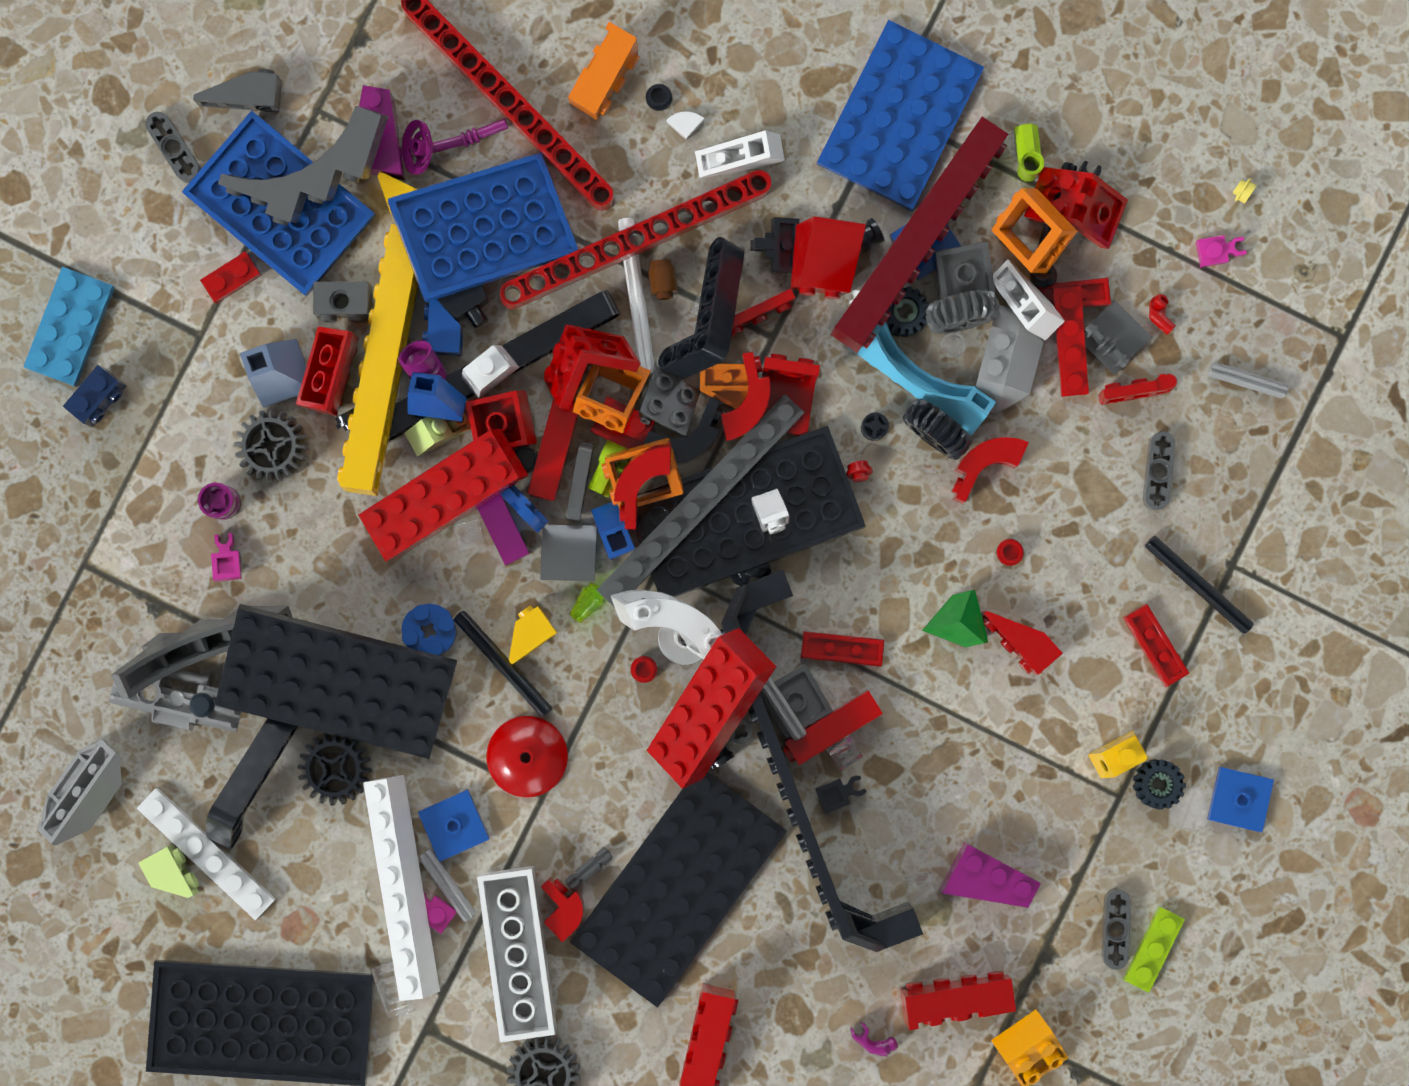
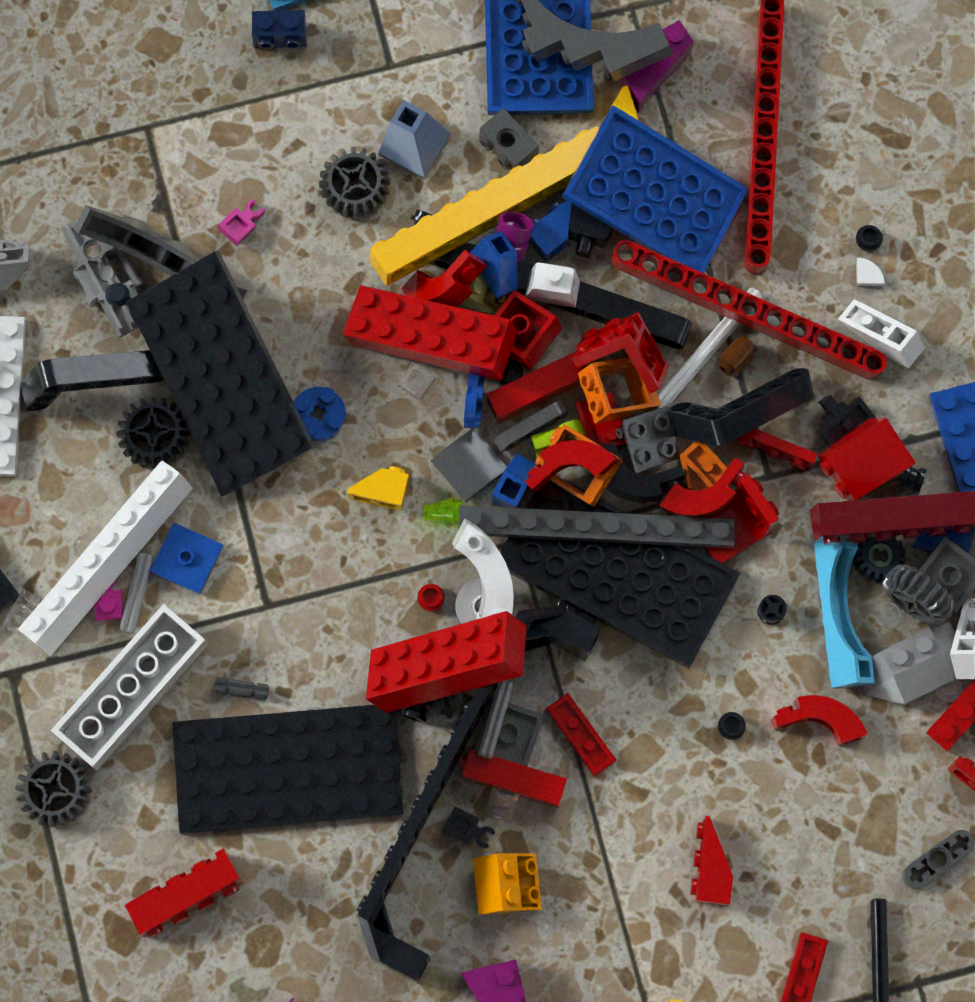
camera: 50 degrees right, 10 degrees down
magenta wheel [198,482,241,520] -> none
red plate [200,251,262,304] -> none
red slope [296,326,359,416] -> none
magenta dish [402,119,509,175] -> none
black axle [454,611,552,718] -> none
magenta tile [477,494,530,566] -> none
red dish [486,716,568,798] -> none
red brick [541,877,584,942] -> none
orange wedge [568,22,640,120] -> none
white slope [752,489,789,534] -> none
red plate [846,460,873,483] -> none
black gear [903,399,972,460] -> none
green slope [922,589,988,648] -> none
red plate [996,539,1024,566] -> none
none -> red arch [401,250,487,307]
none -> light orange slope [473,853,542,915]
none -> black plate [718,712,746,740]

